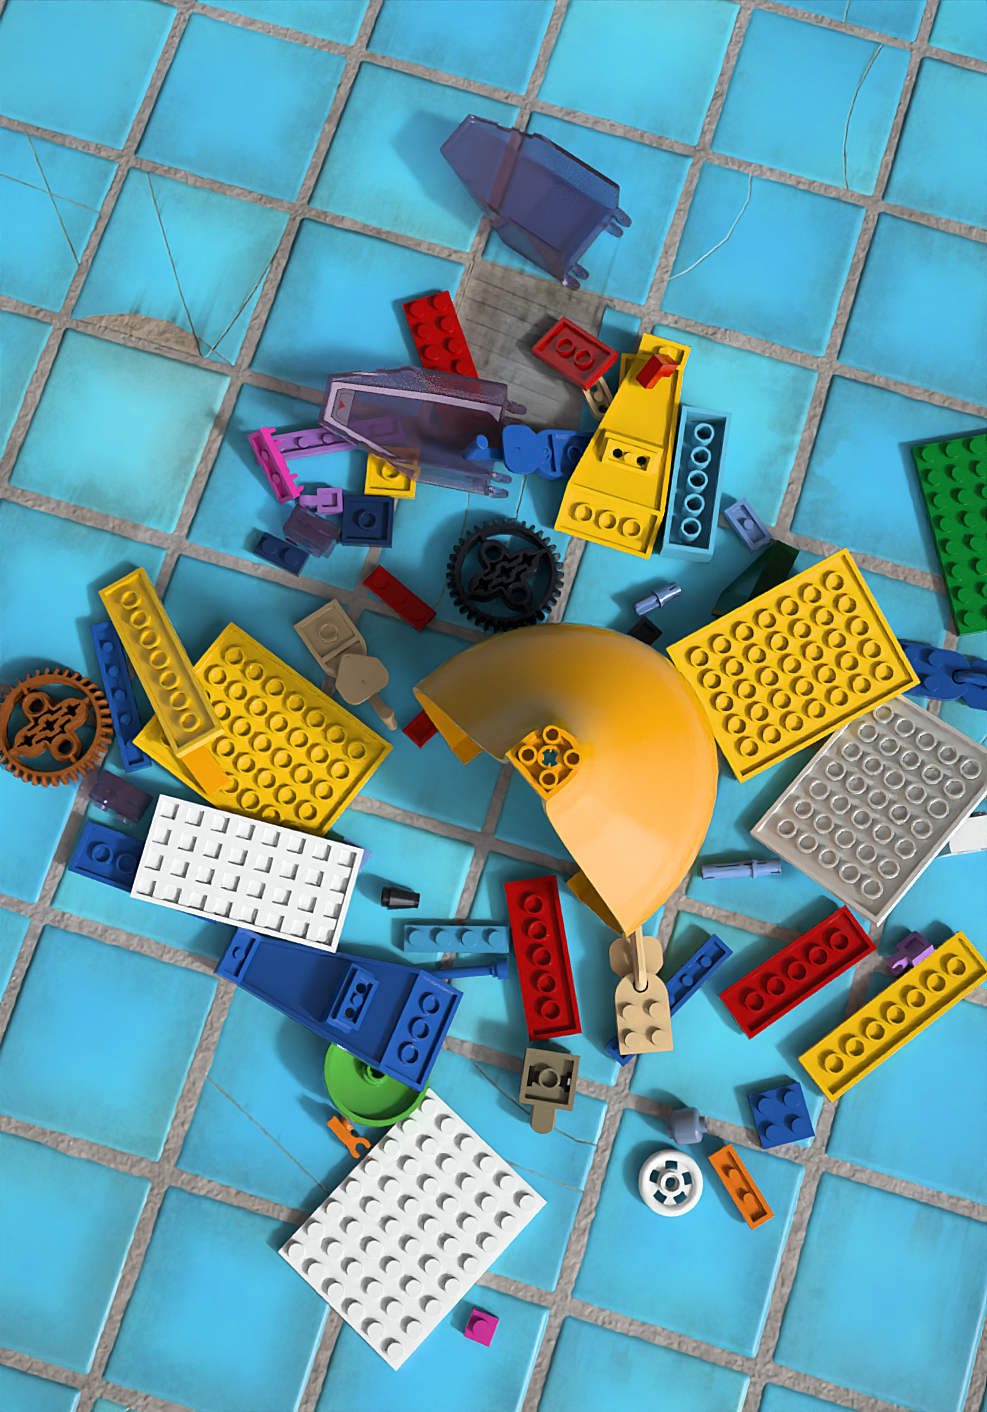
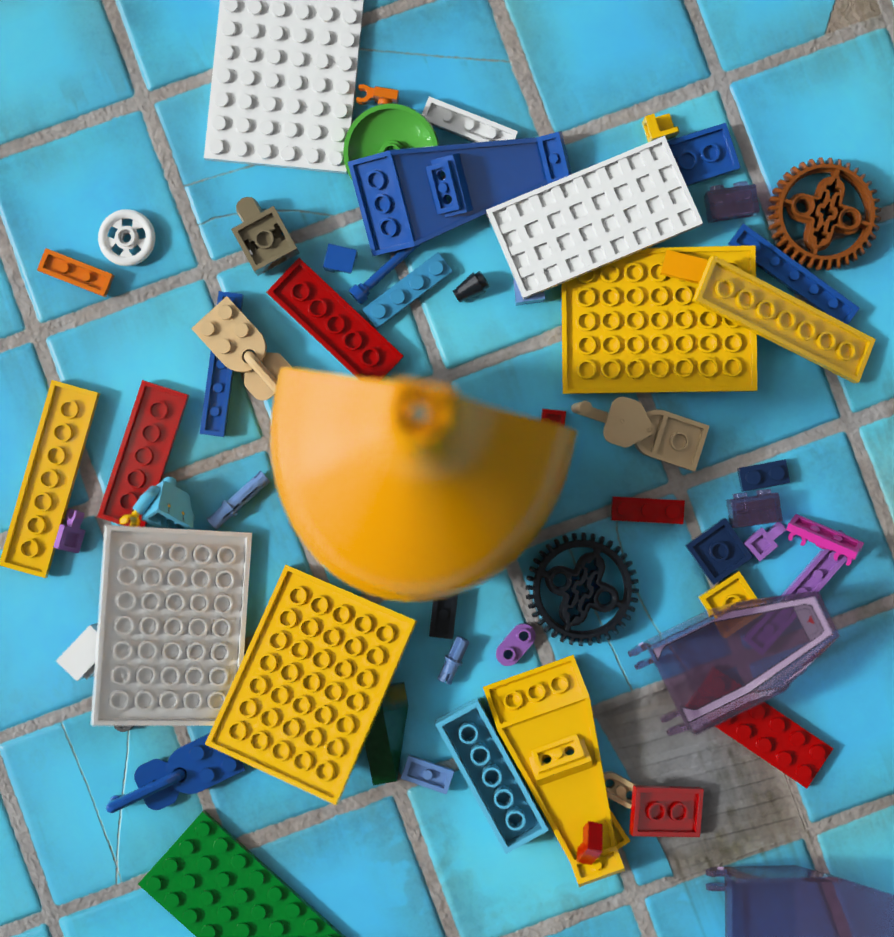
camera: 145 degrees right, 10 degrees up
blue plate [462,425,595,481] -> none
dark pink plate [463,1307,499,1347] -> none
sand blue head [667,1107,707,1145] -> none
blue plate [747,1082,815,1150] -> none
none -> medium azure torso [120,477,195,529]
none -> blue panel [323,243,358,274]
none -> white plate [422,96,518,142]
none -> medium lavender plate [496,623,536,666]
none -> yellow panel [642,114,679,142]

